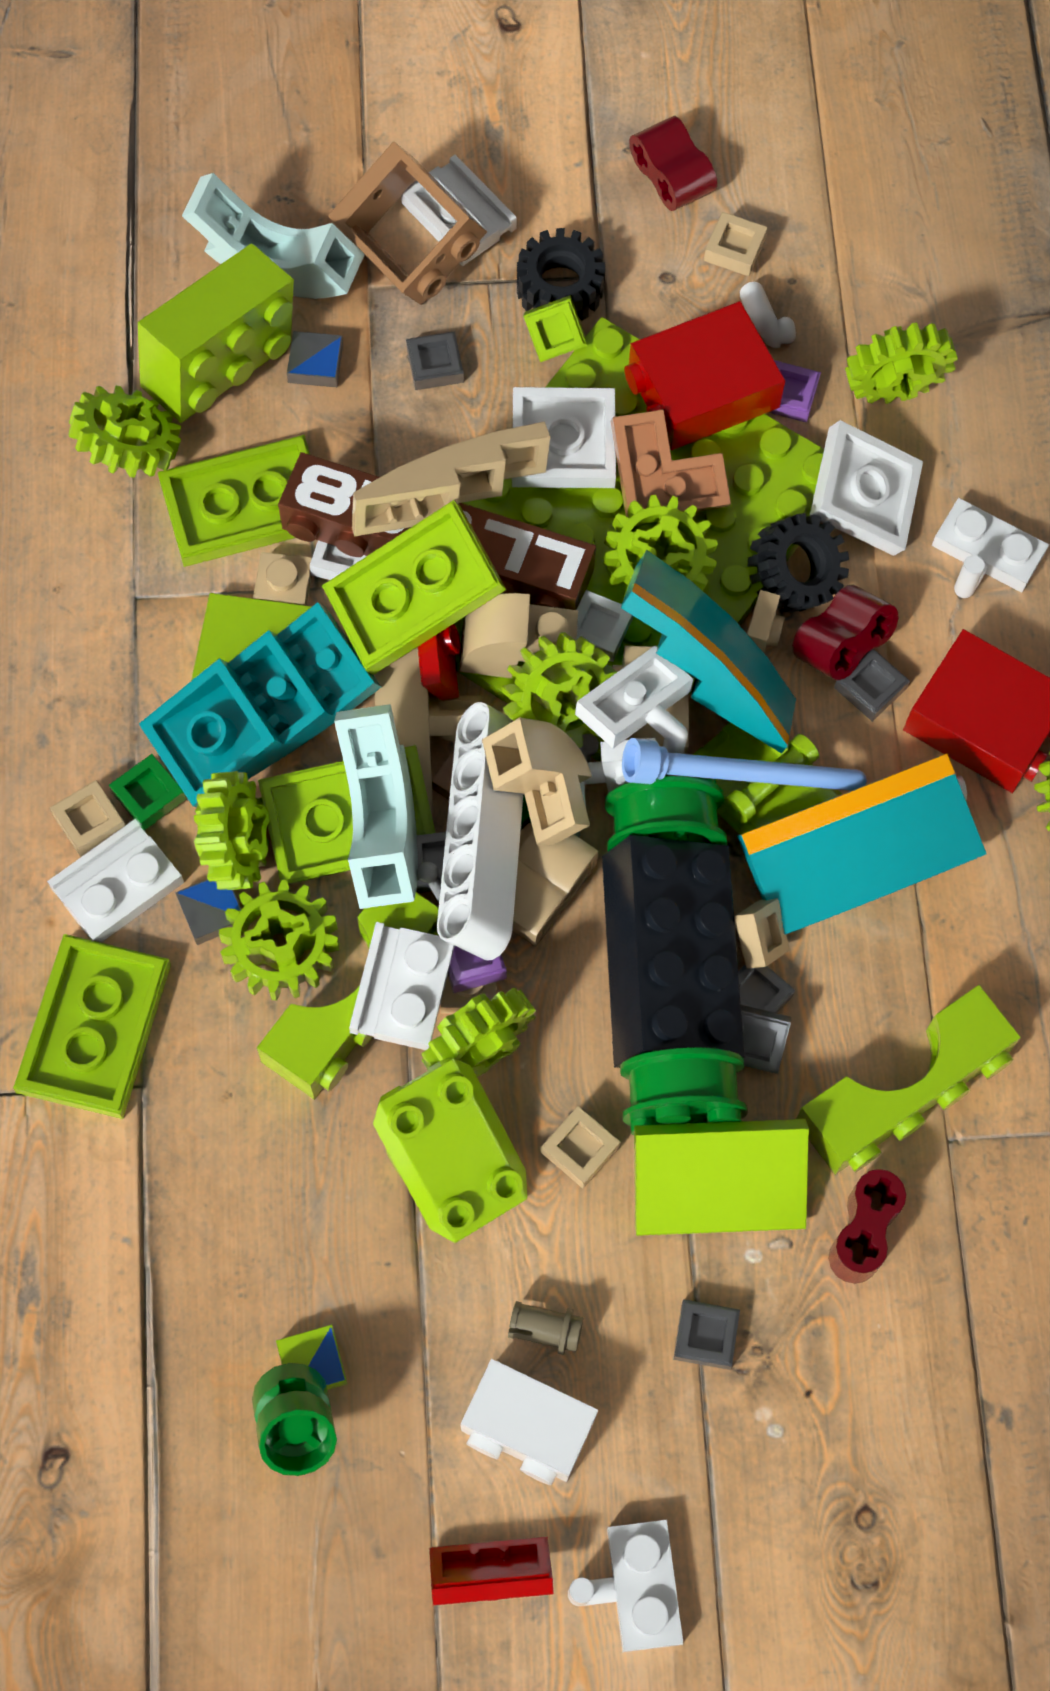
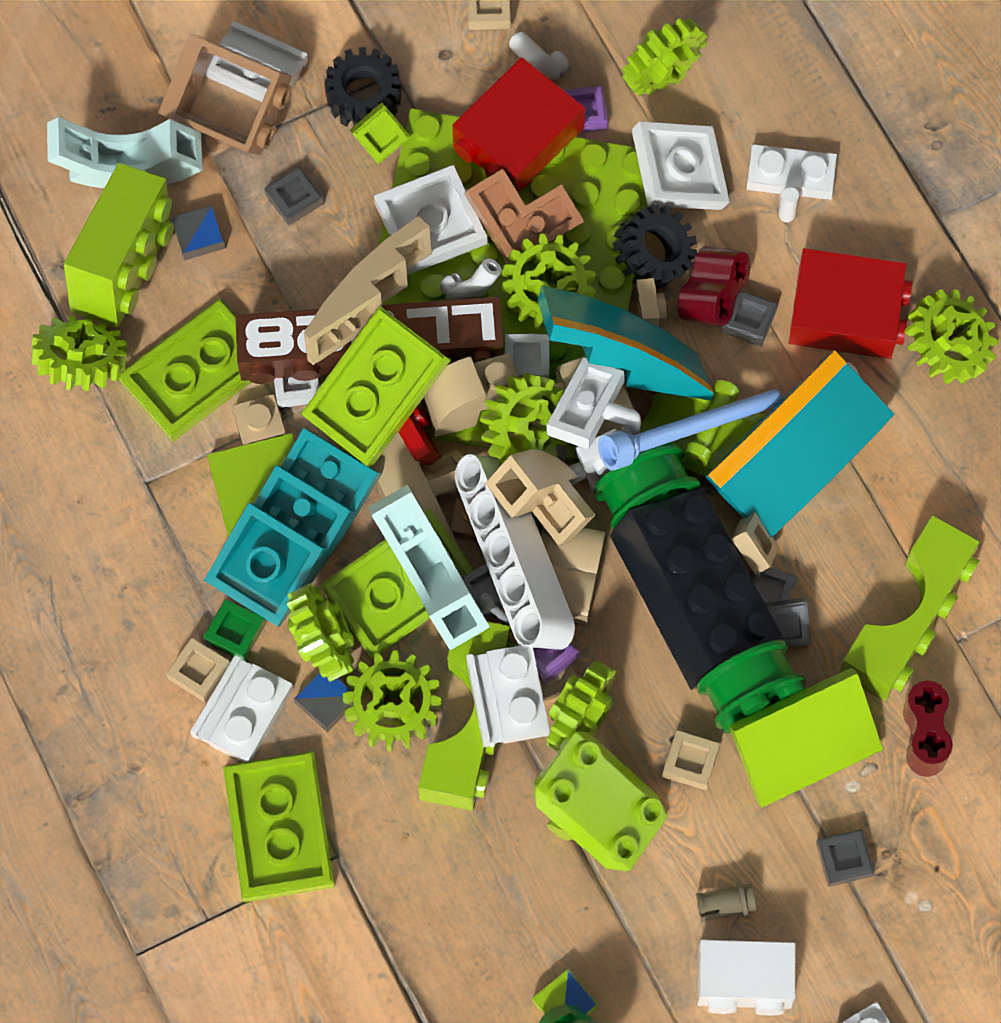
camera: 20 degrees left, 0 degrees up
none -> white arm [440,258,502,300]

